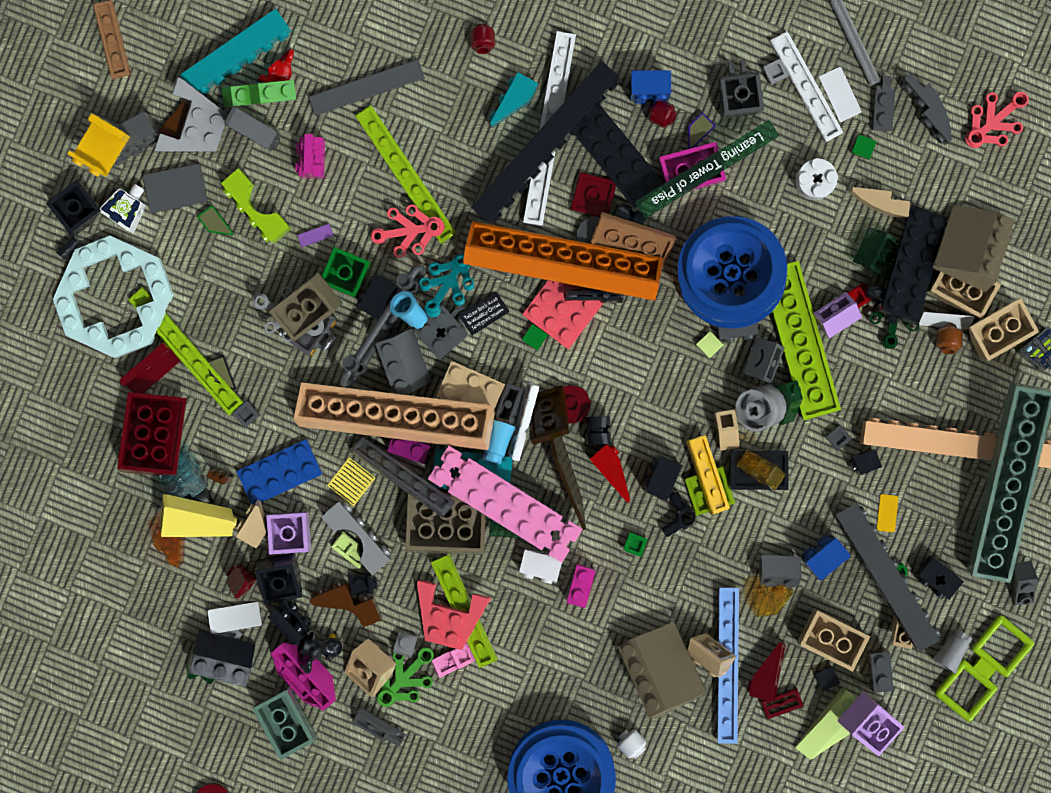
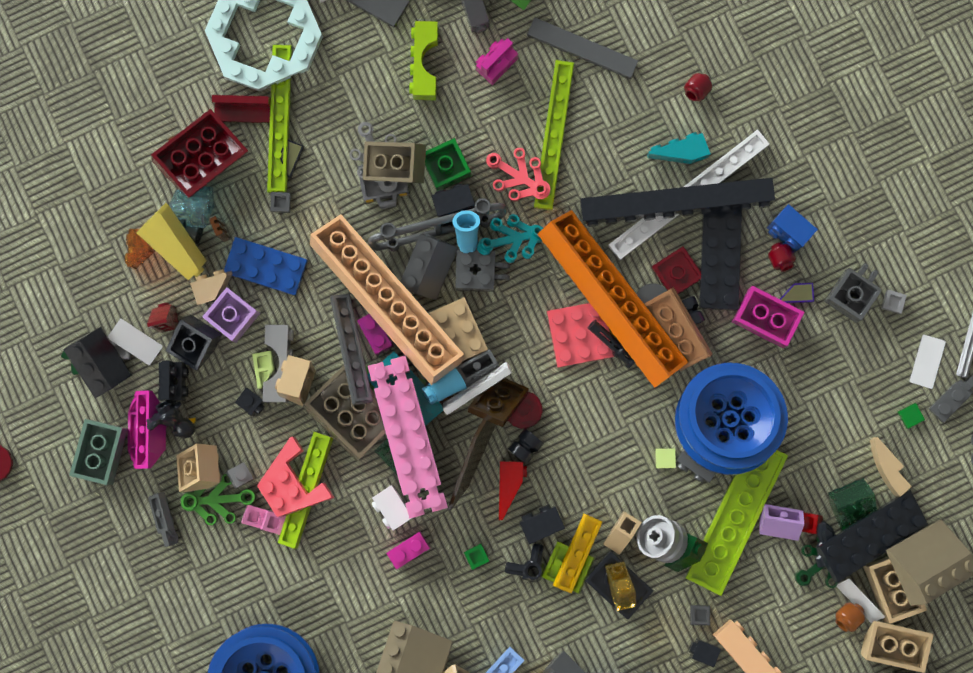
camera: 50 degrees right, 5 degrees down
olive tile [197,205,235,236] -> none
medium lavender piece [297,224,334,247] -> none
reddish brown arch [309,581,382,628] -> none
light yellow sticker [327,457,375,506] -> none
black sticker [459,292,510,336] -> none
green tile [522,324,548,351] -> none
clear green tile [635,120,779,219] -> none
dark grey brick [743,337,785,384] -> none
white tile [769,31,843,143] -> none
white brick [795,158,838,200] -> none
none -> tan slope [275,355,316,406]

